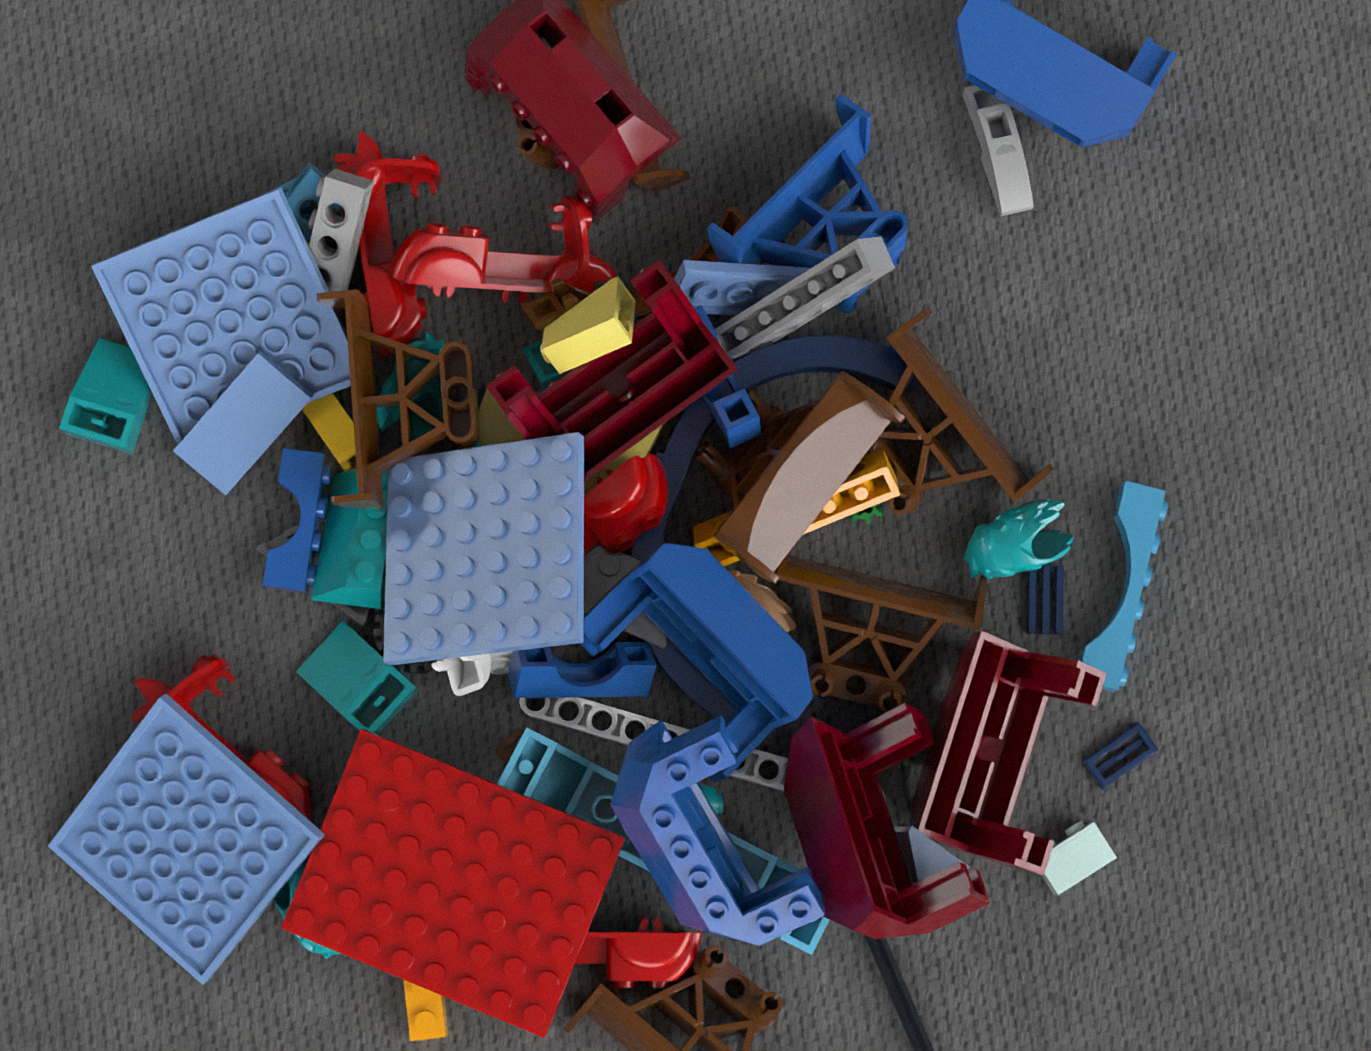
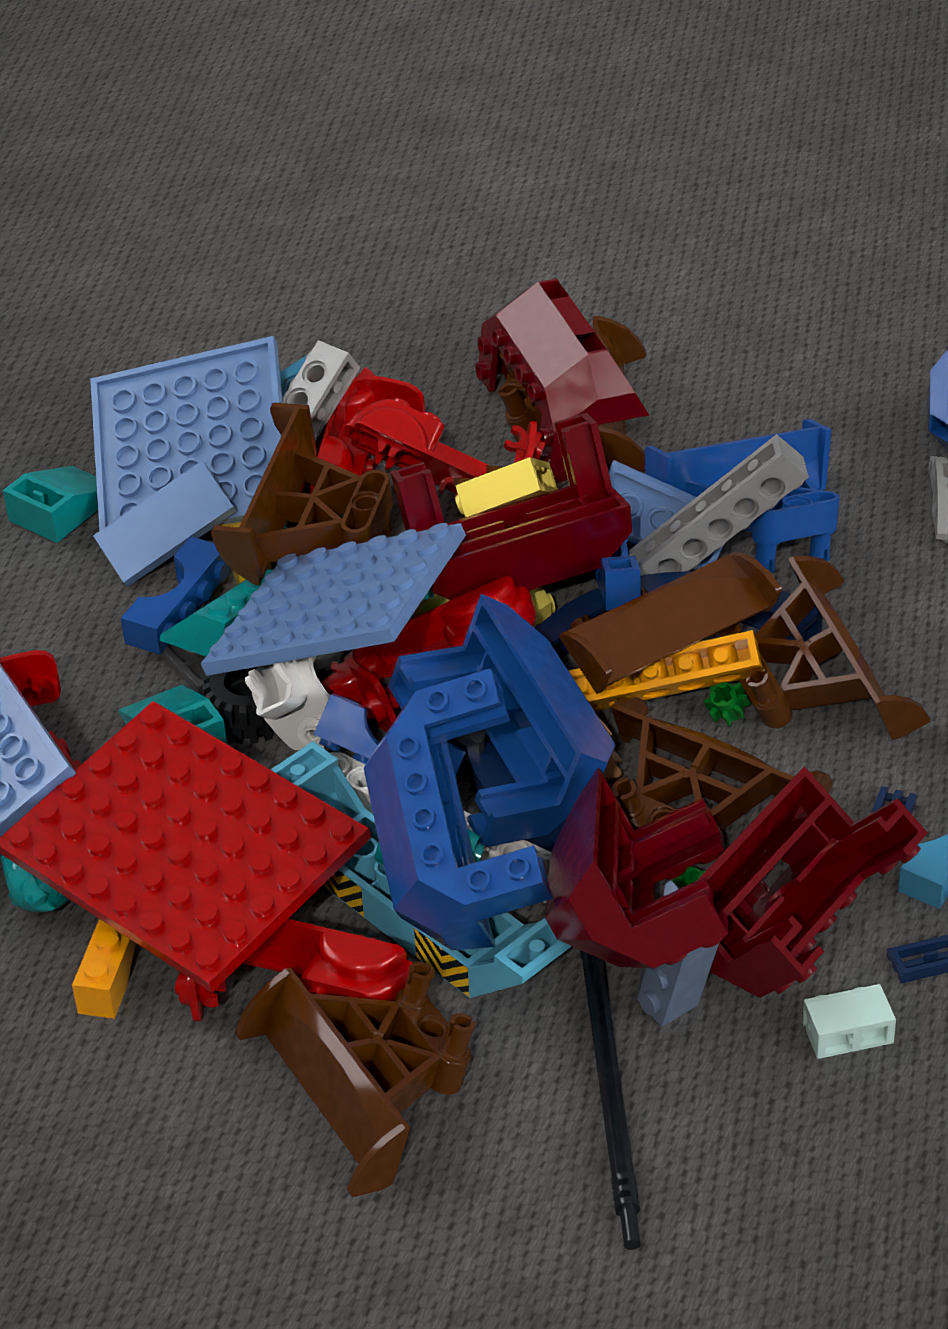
camera: 25 degrees right, 40 degrees down
teal head [963,498,1074,579] -> none

